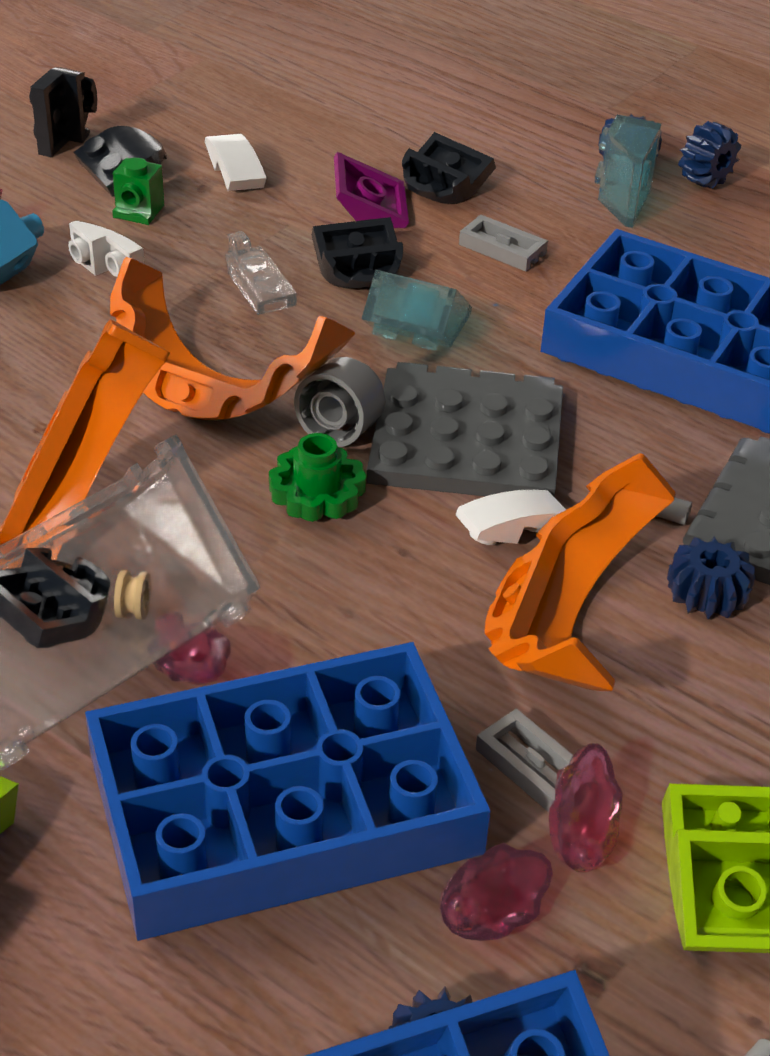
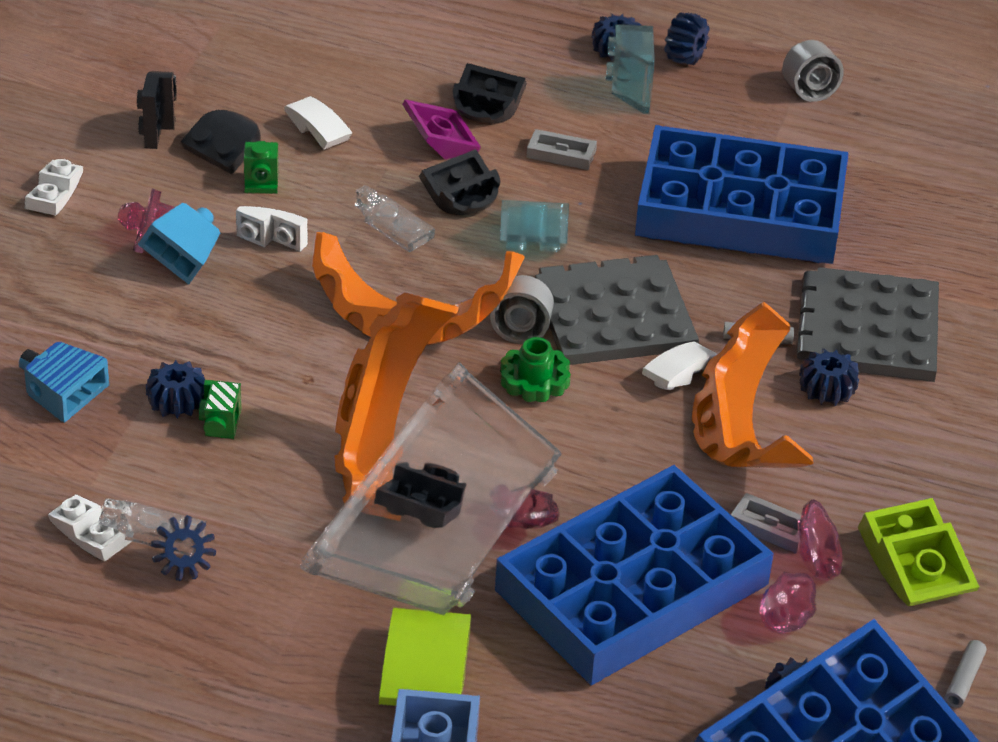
camera: 20 degrees left, 0 degrees up
tan bush [114,570,151,620] -> none

